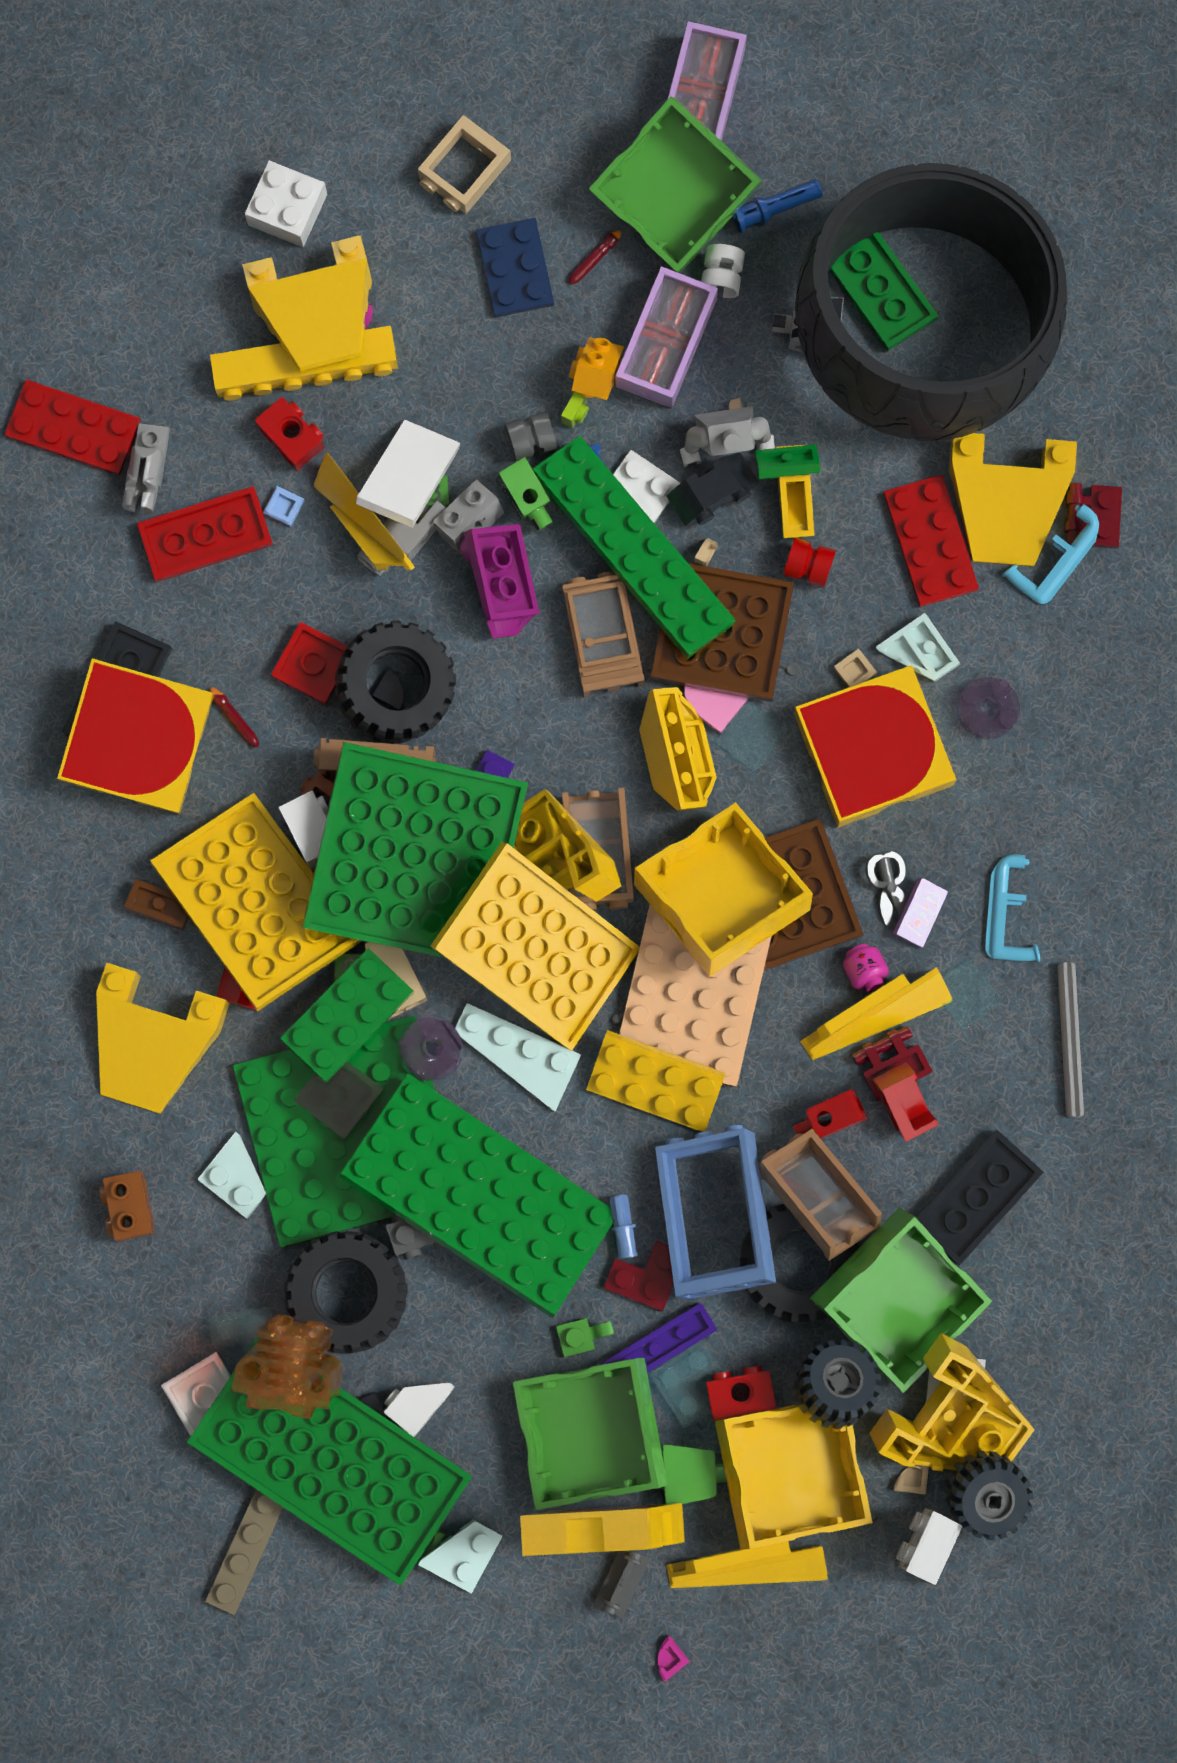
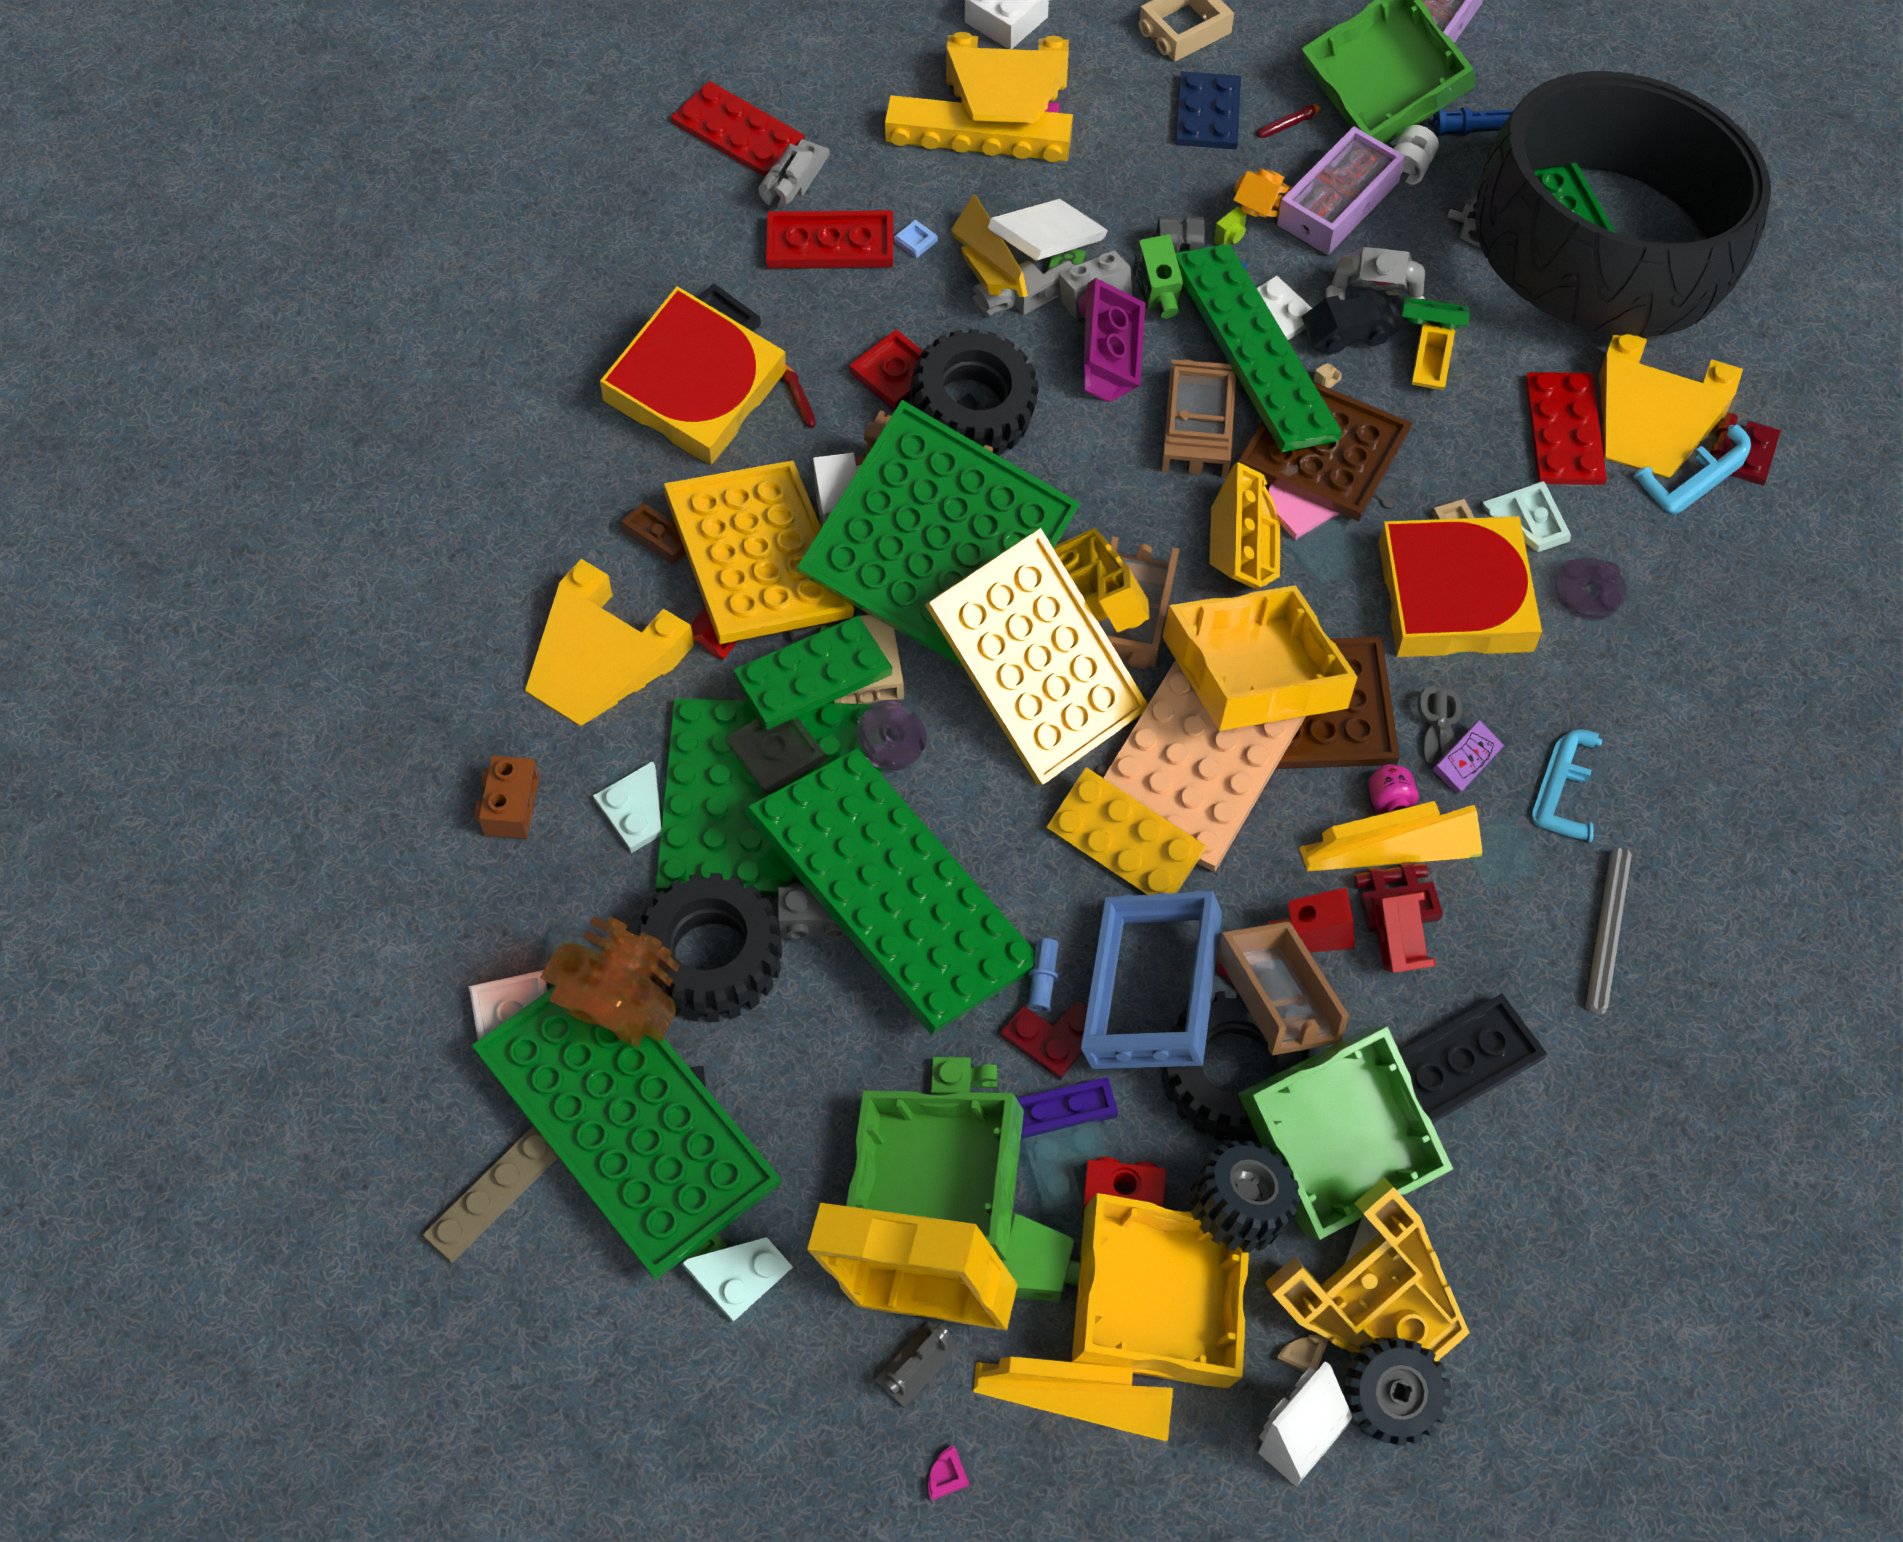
camera: 15 degrees right, 20 degrees down
red brick [254,397,324,471] -> none
white slope [384,1383,455,1437] -> none
light aqua wing [454,1003,581,1112] -> none
red wheel [783,537,836,588] -> none

